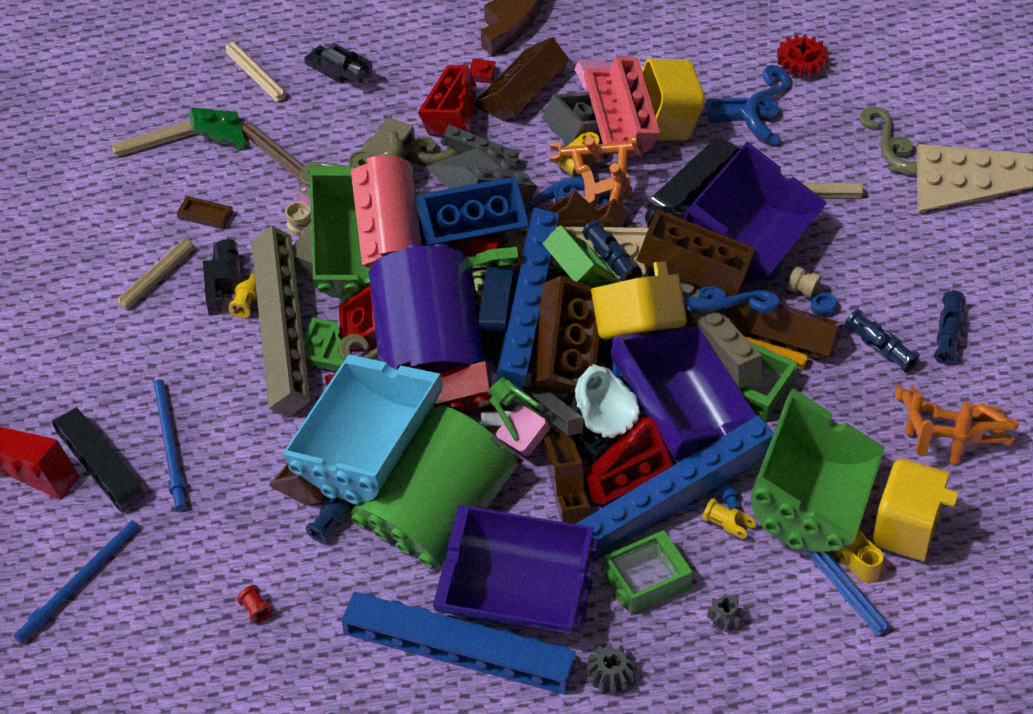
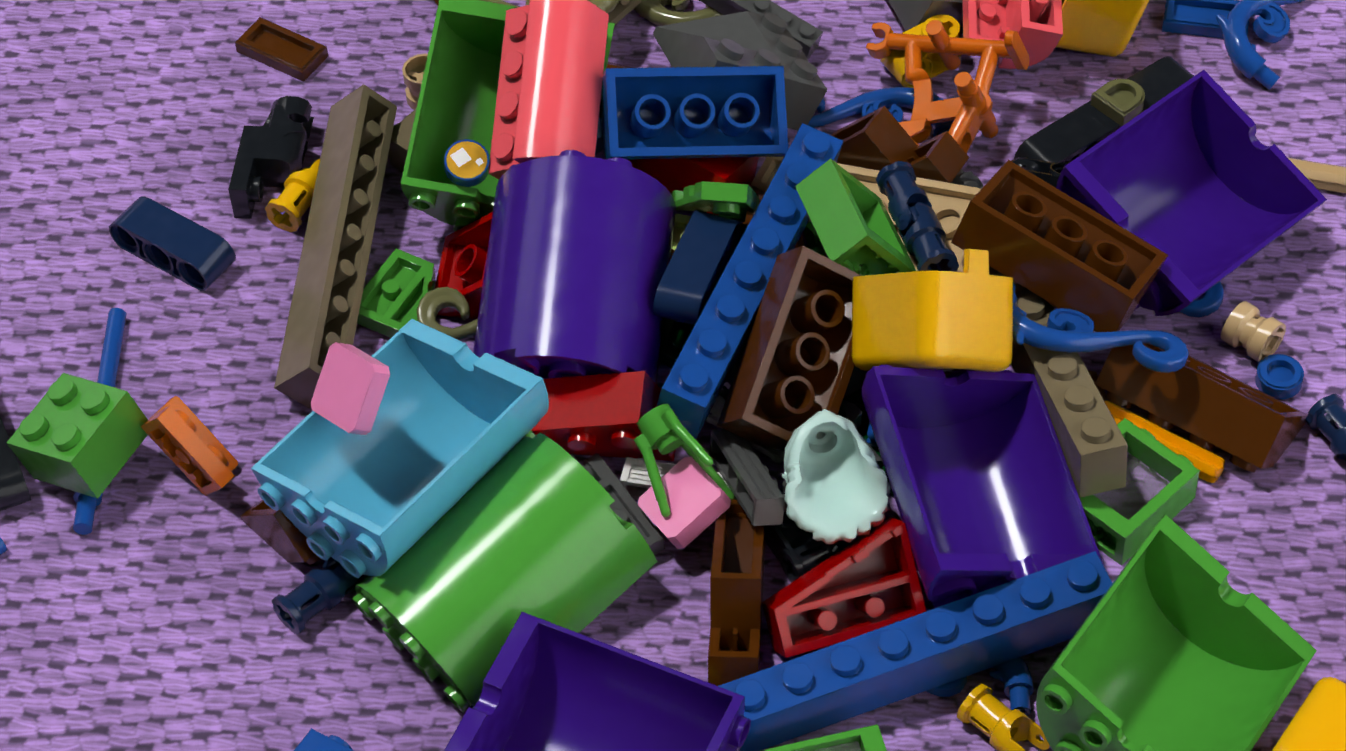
camera: 15 degrees right, 0 degrees up
tan axle [118,238,194,310] -> none
red bush [237,585,273,624] -> none
none -> bright green brick [6,373,148,499]
none -> dark blue beam [109,196,236,291]
none -> orange bracket [141,396,238,496]
none -> bright pink piece [311,342,391,435]
none -> tile [444,139,490,187]
none -> olive tile [1090,79,1145,126]

